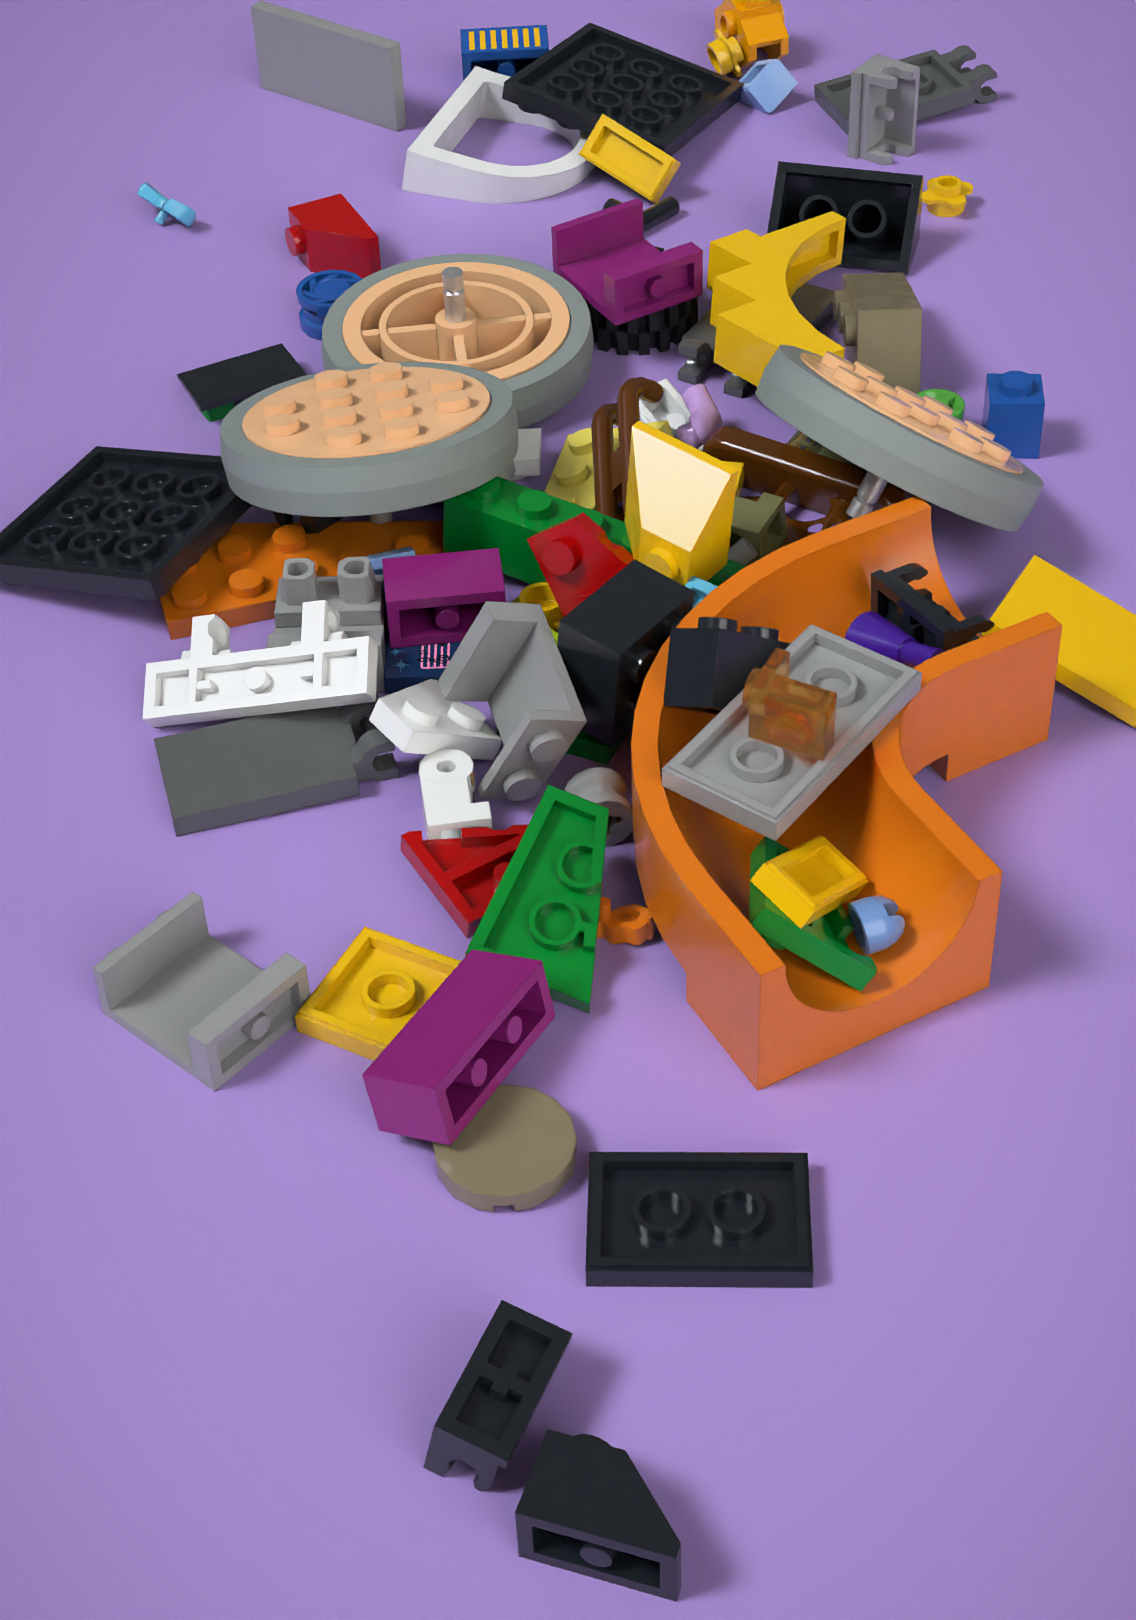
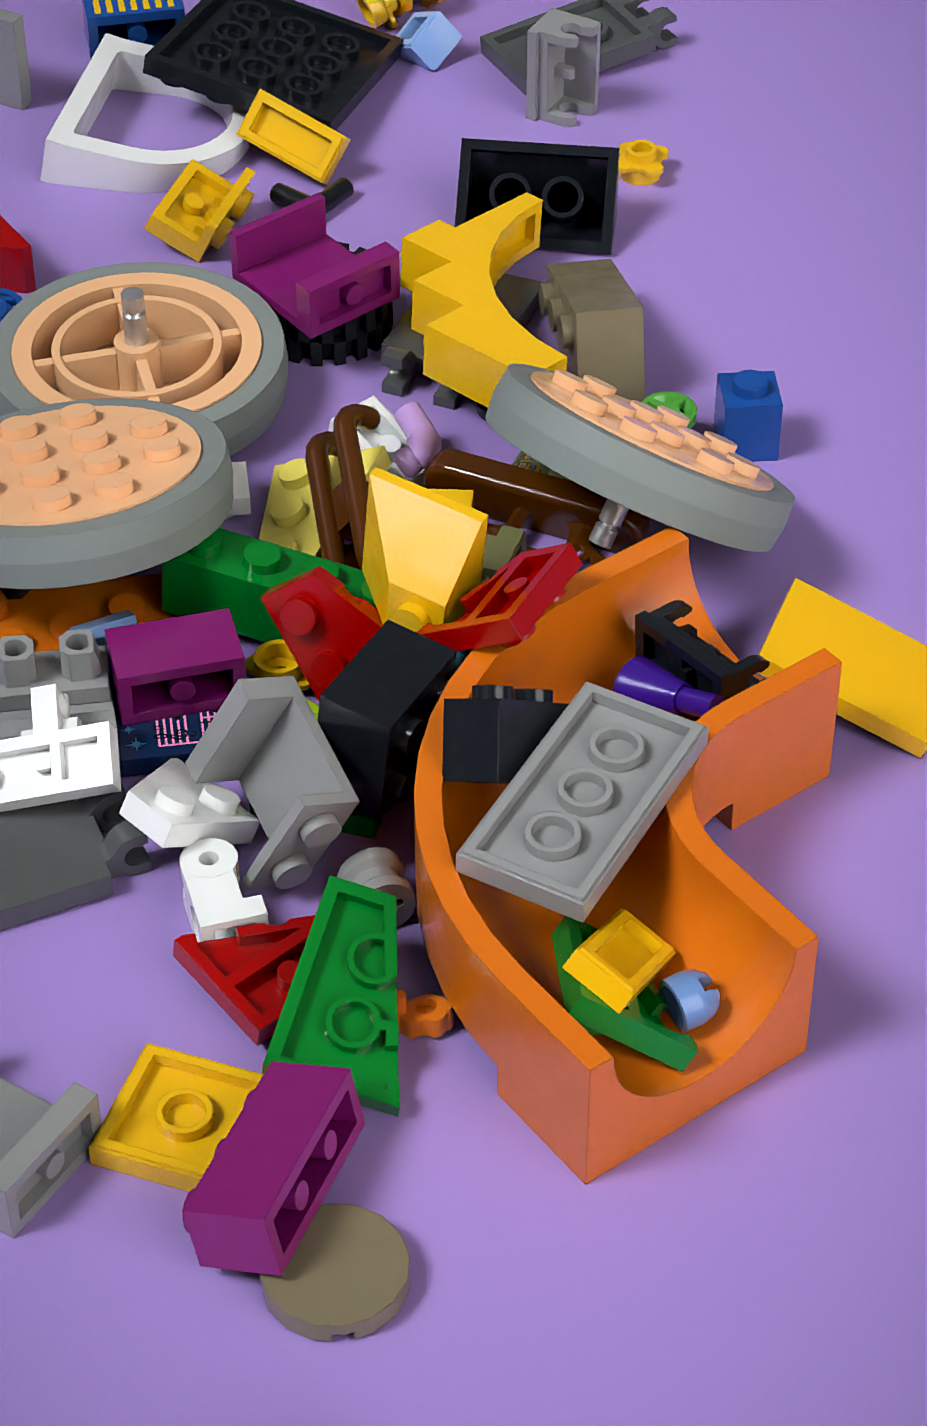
camera: 10 degrees left, 0 degrees up
black tile [585,1152,813,1288] -> none
clear orange bracket [742,648,837,761] -> none
none -> yellow bracket [144,159,256,263]
none -> red wing [417,543,583,651]

